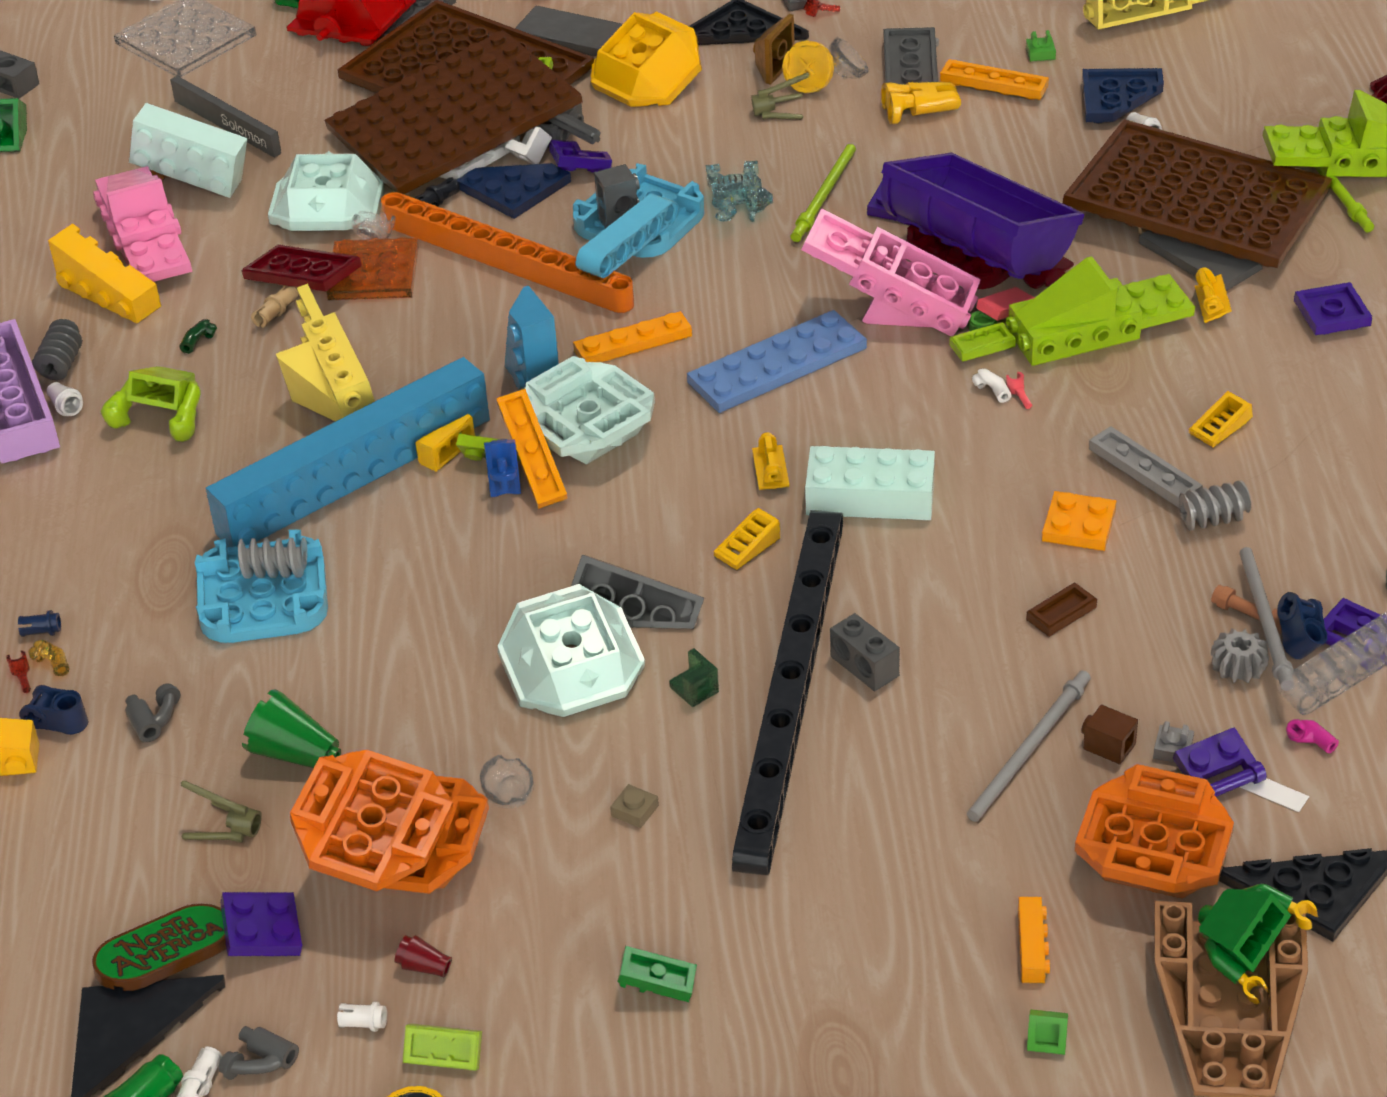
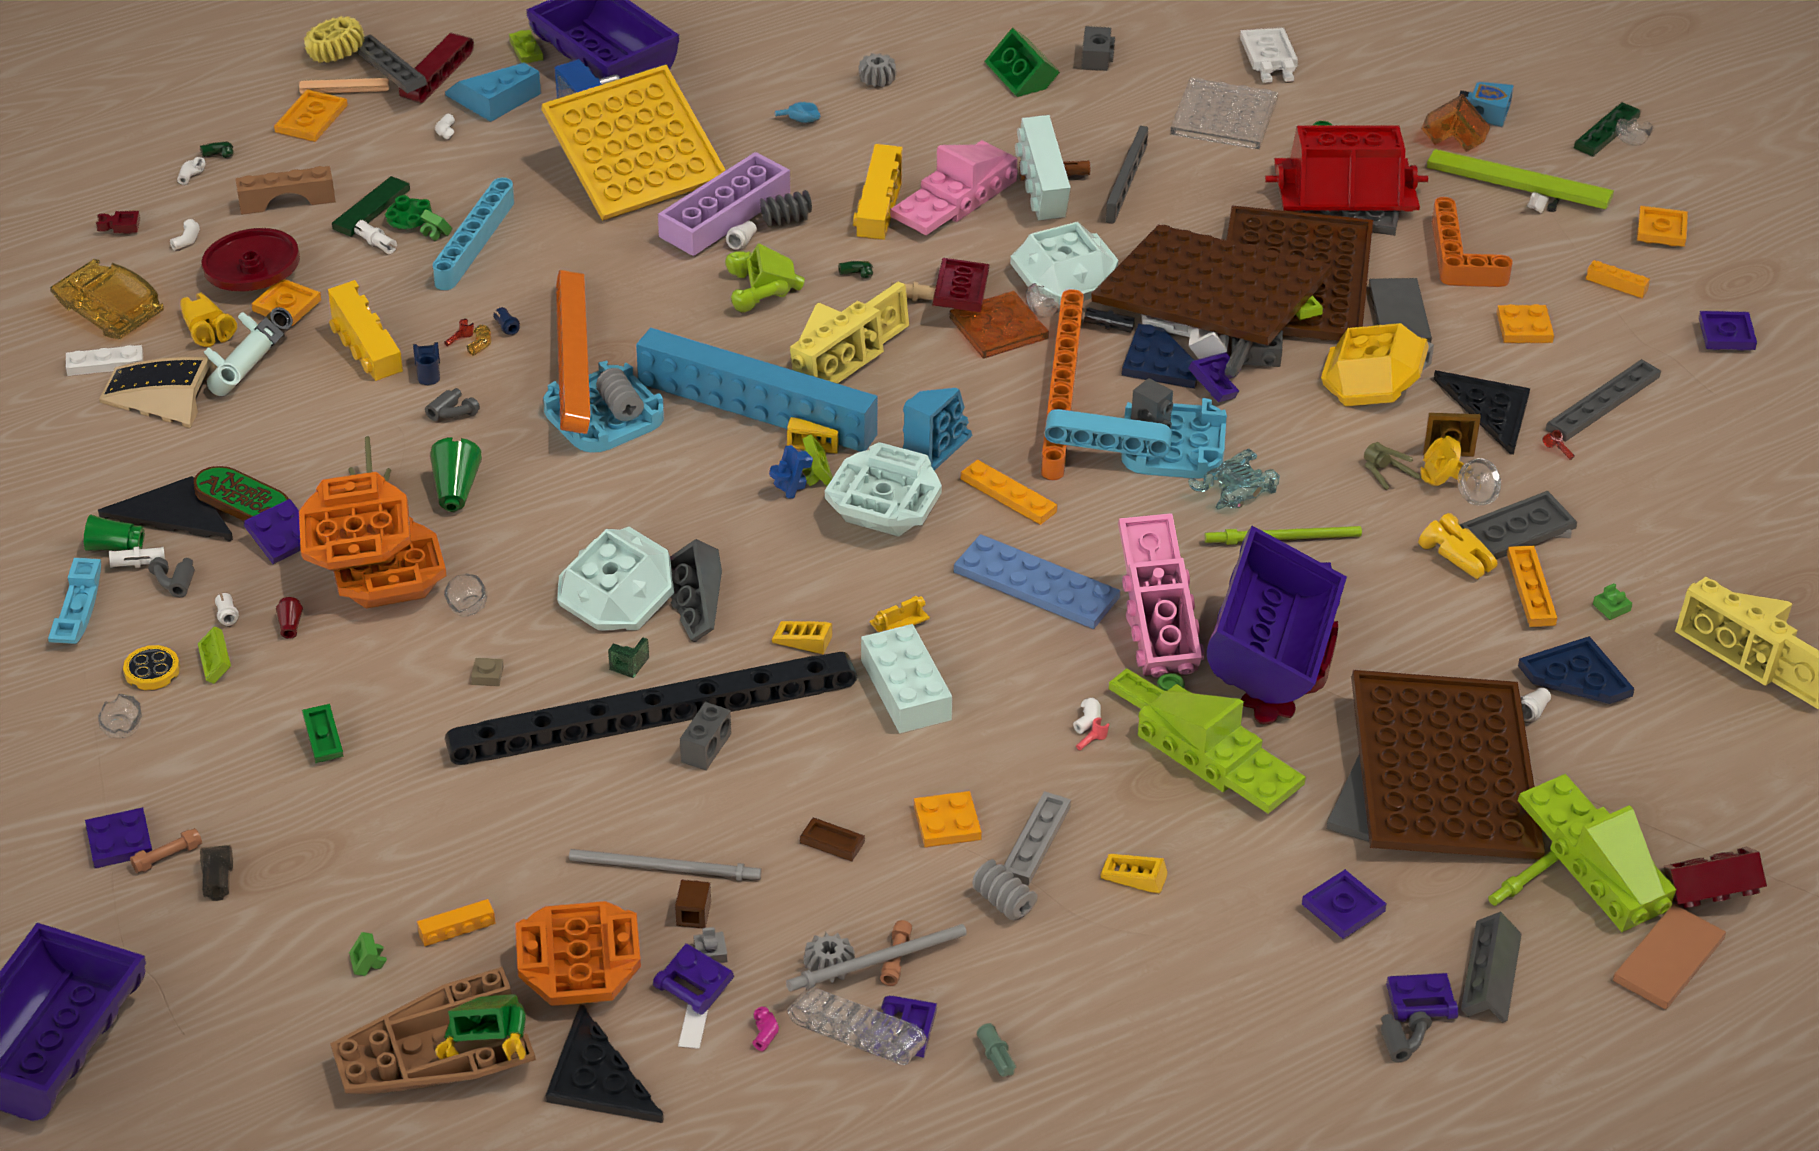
camera: 60 degrees right, 0 degrees up
light orange plate [496,389,568,509] -> none
coral tile [976,287,1035,321] -> none
yellow hinge [1194,267,1232,323] -> none
dark blue piece [1277,592,1327,660] -> none
none -> orange beam [556,270,590,434]

